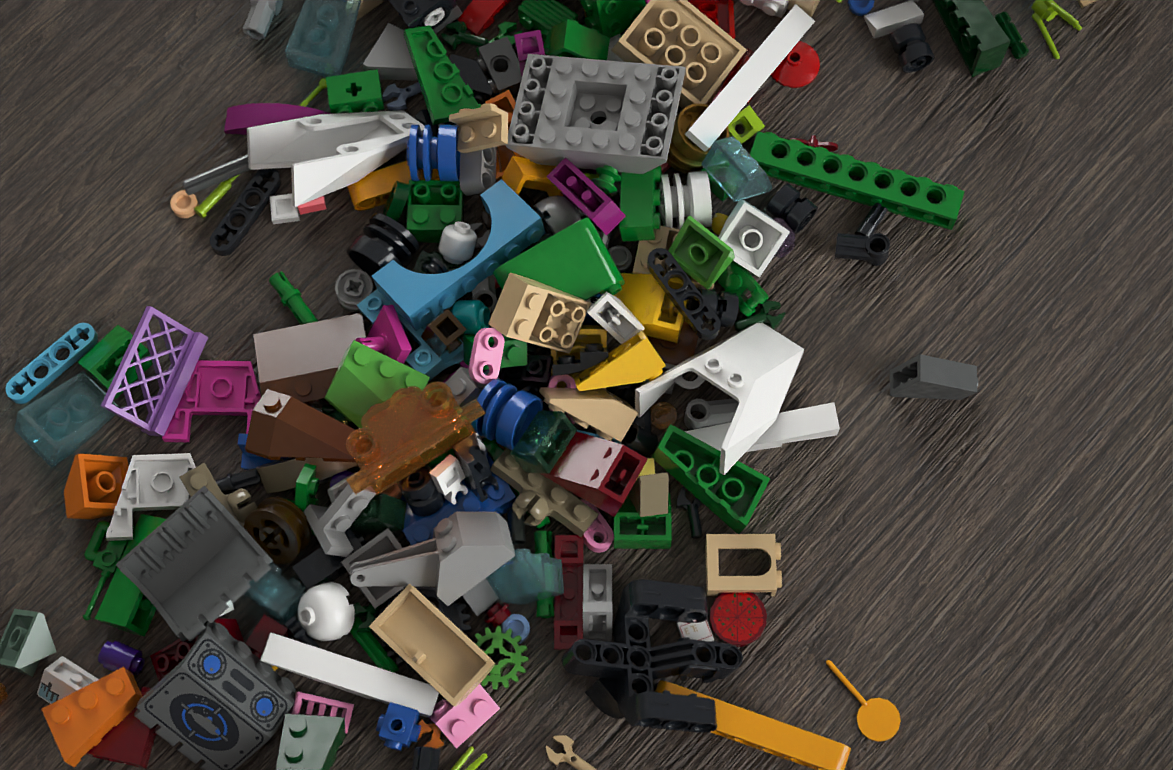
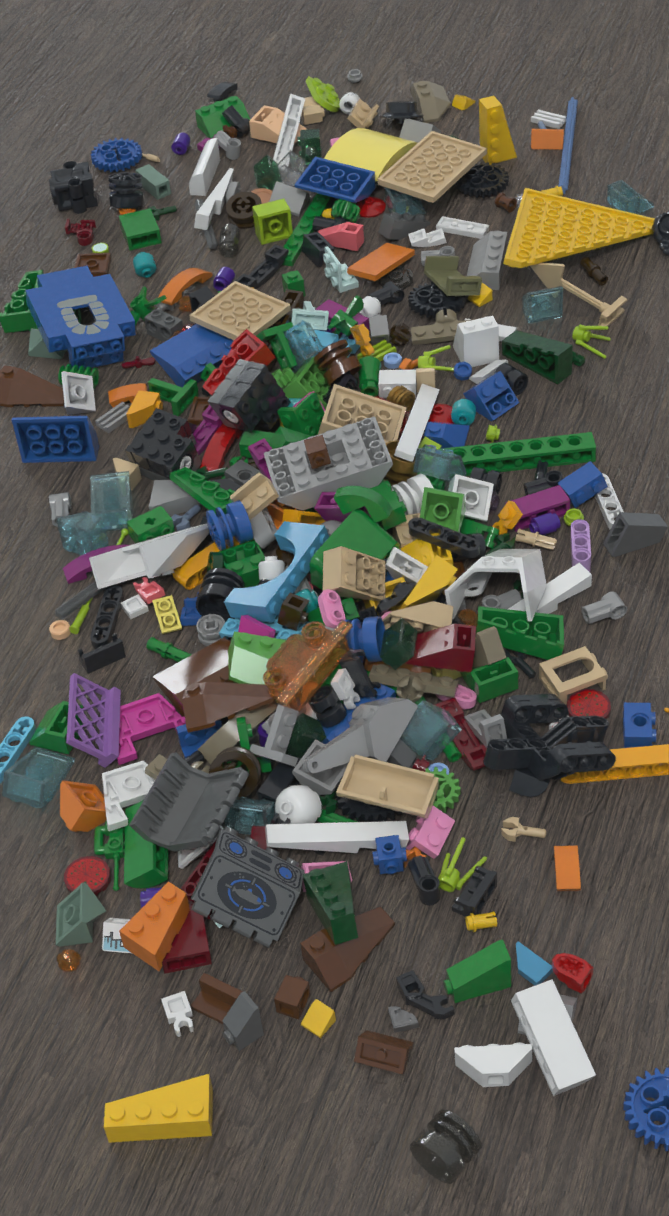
camera: 20 degrees left, 25 degrees down
none -> clear light blue slope [57,511,109,555]
none -> tile [64,856,111,896]
none -> black hinge [78,633,126,674]
none -> light yellow slope [152,595,182,634]
none -> blue slope [180,592,203,626]
none -> reddish brown brick [304,434,331,469]
none -> green brick [334,486,392,523]
none -> pearl gold wheel [387,385,415,414]
none -> blue slope [424,421,470,449]
none -> teal head [451,399,476,425]
none -> blue slope [463,371,520,421]
none -> lime plate [486,425,500,443]
none -> light orange plate [492,500,523,535]
none -> magenta brick [505,485,570,532]
none -> tan axle [515,529,557,550]
none -> dark purple brick [529,513,561,536]
none -> blue brick [558,461,608,508]
none -> lime plate [564,508,584,526]
none -> lavender beam [570,519,591,572]
none -> light grey piece [581,592,627,624]
none -> white beam [594,473,624,529]
none -> blue brick [623,702,656,748]

